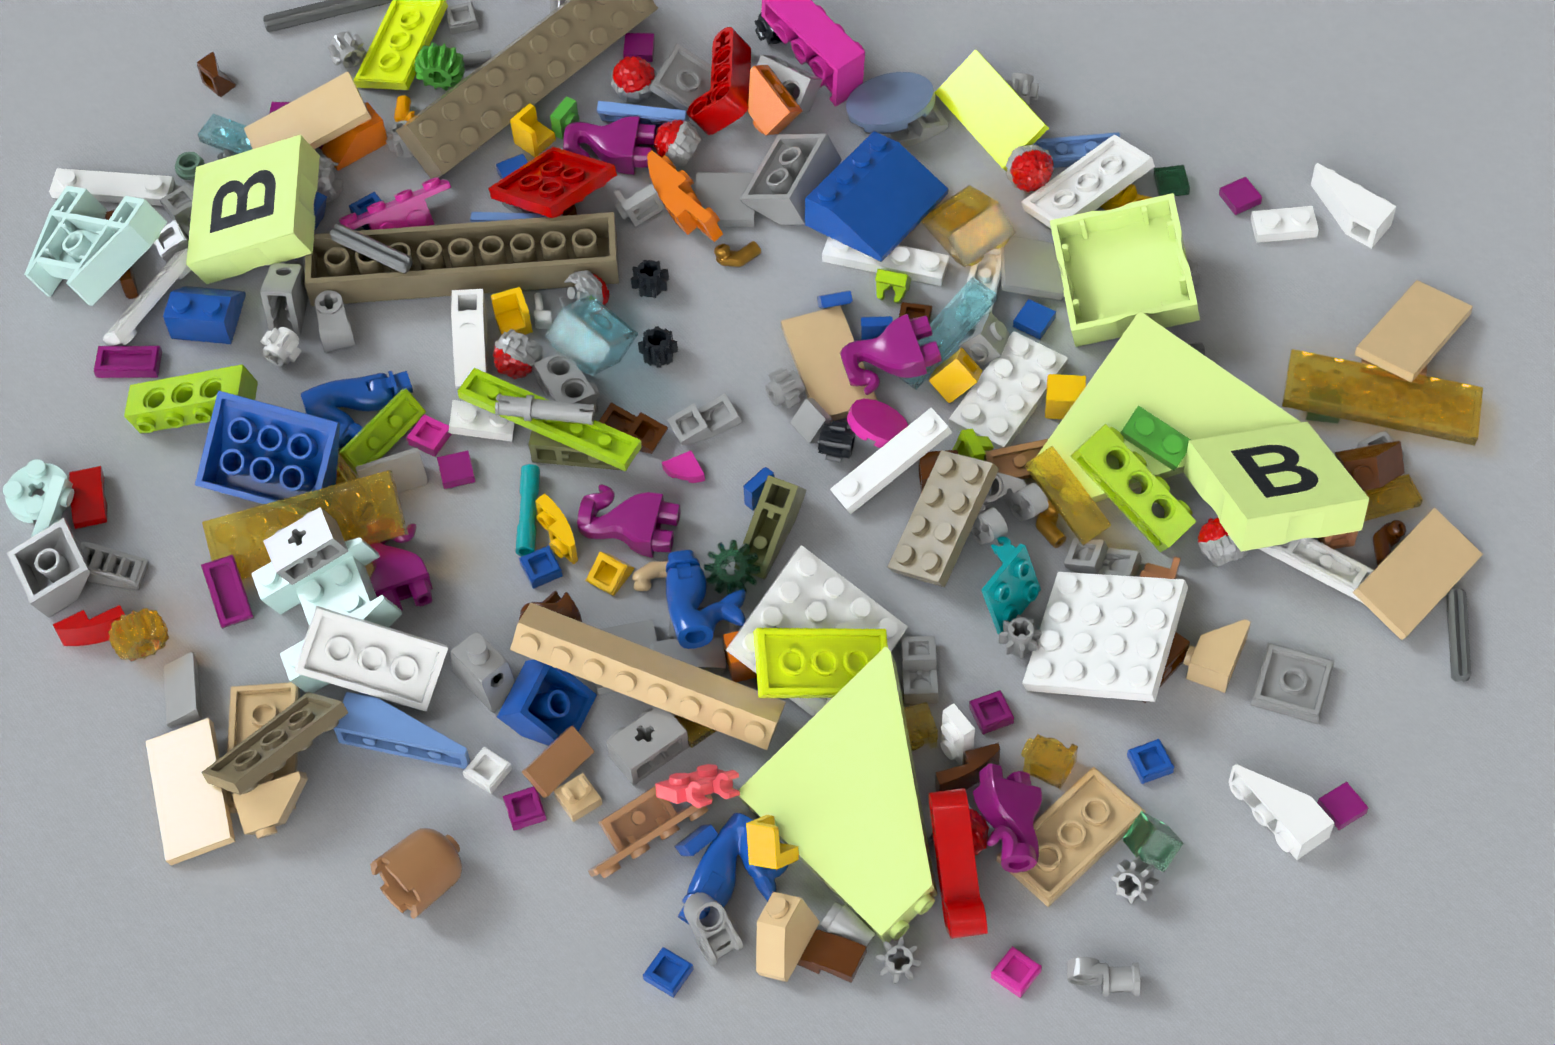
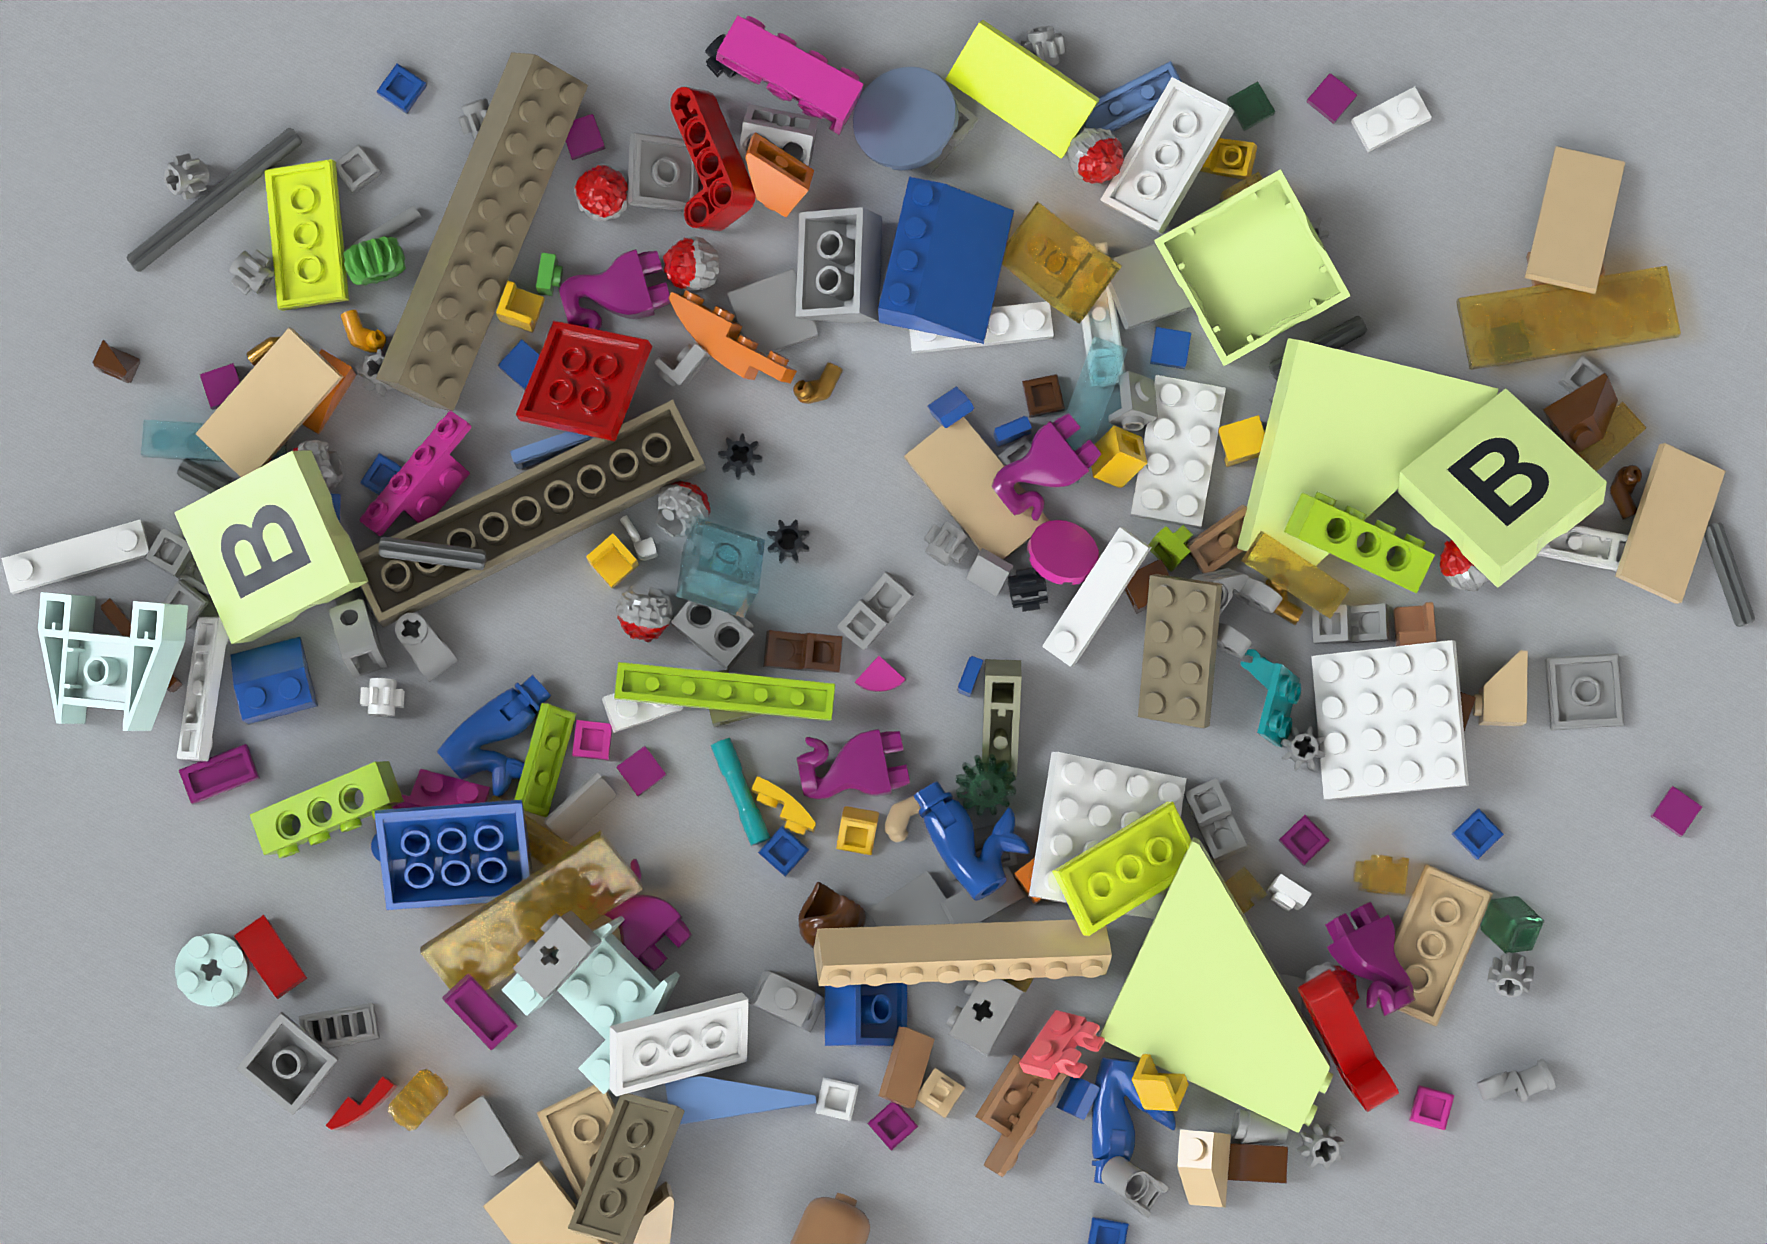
camera: 25 degrees left, 25 degrees up
light aqua plate [31,475,74,537] -> none
sand green plate [175,152,205,180] -> none
white slope [451,289,488,389] -> none
light grey pin [495,394,595,425] -> none
medium blue tile [597,101,690,127] -> none
lime tile [875,269,912,304] -> none
reddish brown slope [935,743,1000,792] -> none
bright green plate [1120,405,1191,471] -> none
white slope [1228,764,1334,860] -> none
white slope [1311,163,1396,249] -> none

